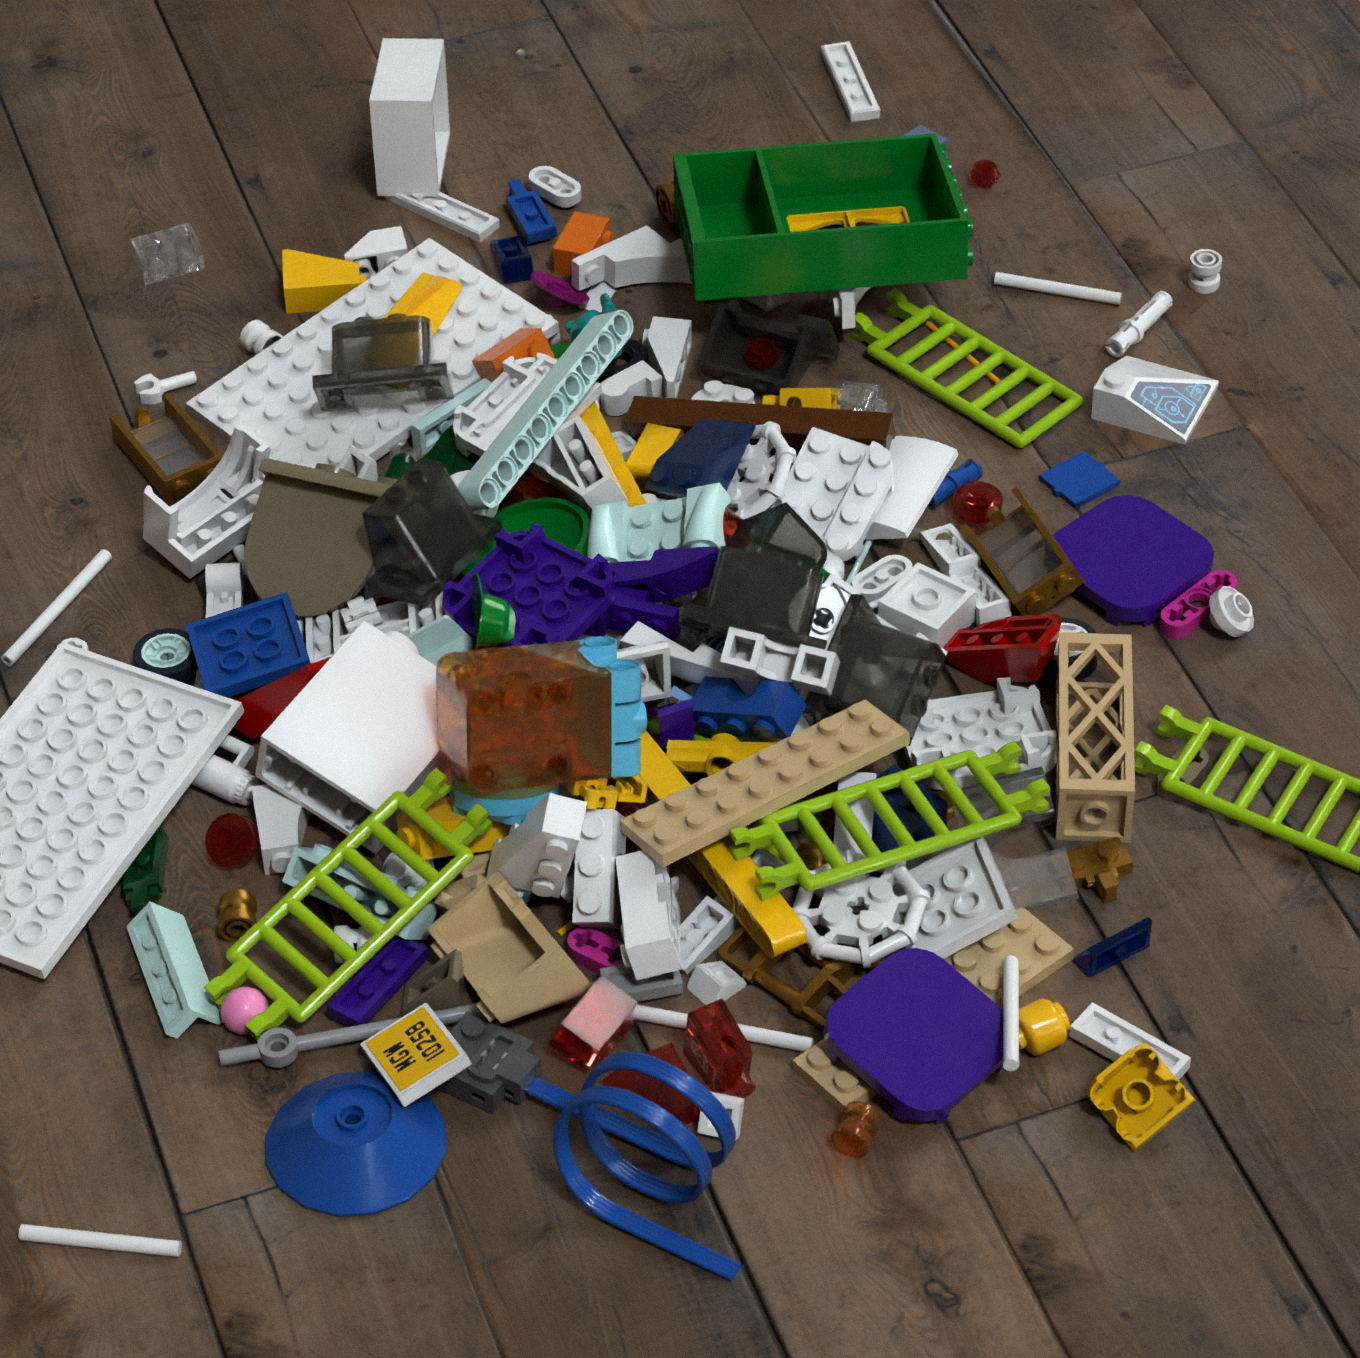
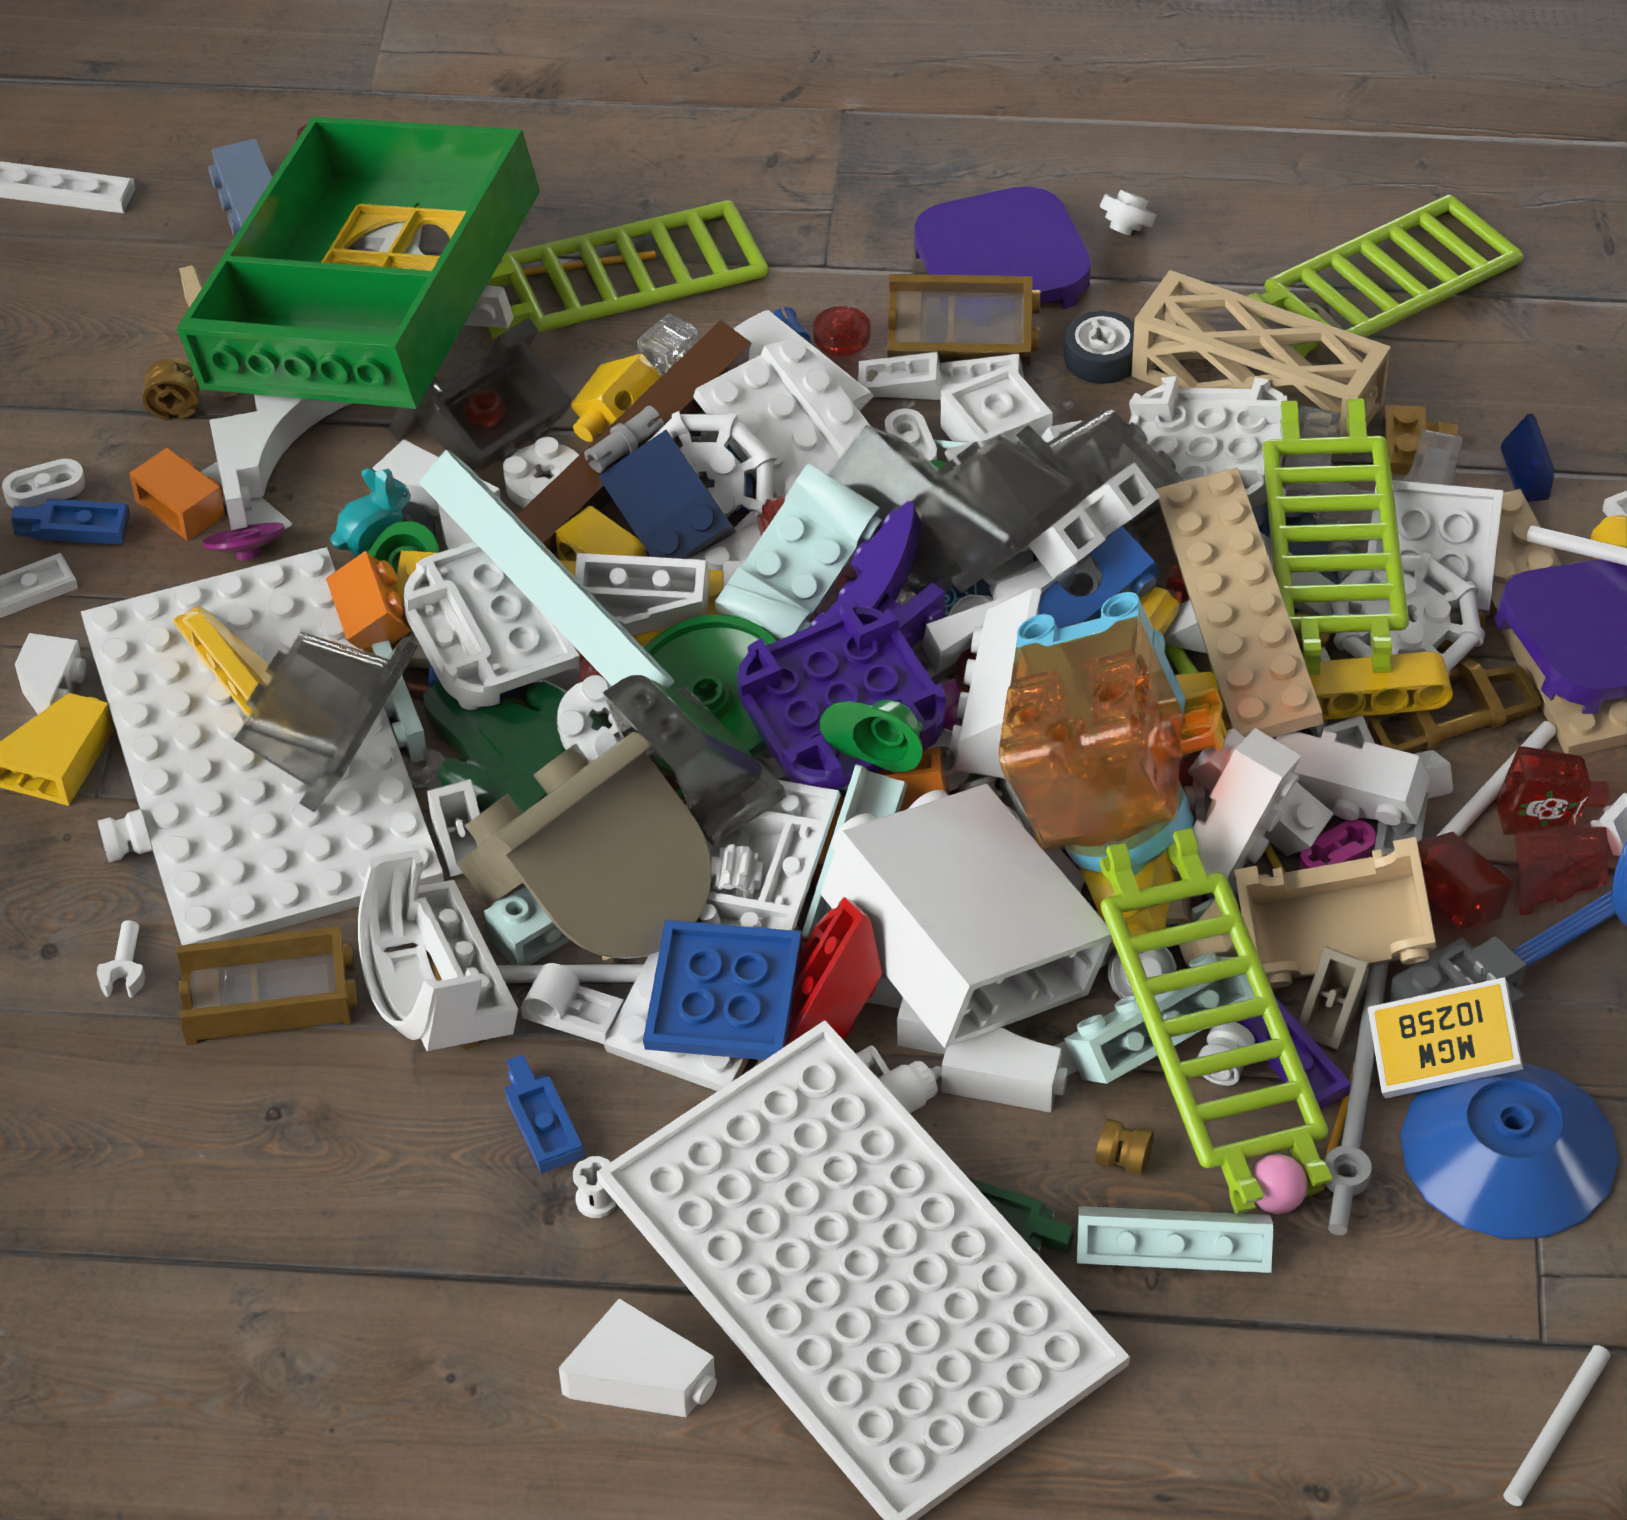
camera: 65 degrees left, 5 degrees up
white piece [1,549,112,667] -> none
wheel [133,628,198,685] -> none
clear red plate [205,813,259,868] -> none
clear blue slope [490,236,533,284] -> none
red wedge [943,613,1062,684] -> none
white bar [994,272,1122,305] -> none
blue piece [1039,451,1120,509] -> none
white slope [1091,356,1219,445] -> none
white pin [1105,291,1173,357] -> none
dark pink beam [1160,570,1238,639] -> none
white wheel [1188,249,1222,294] -> none
none -> blue hinge [504,1054,584,1174]
none -> light grey pin [584,405,664,473]

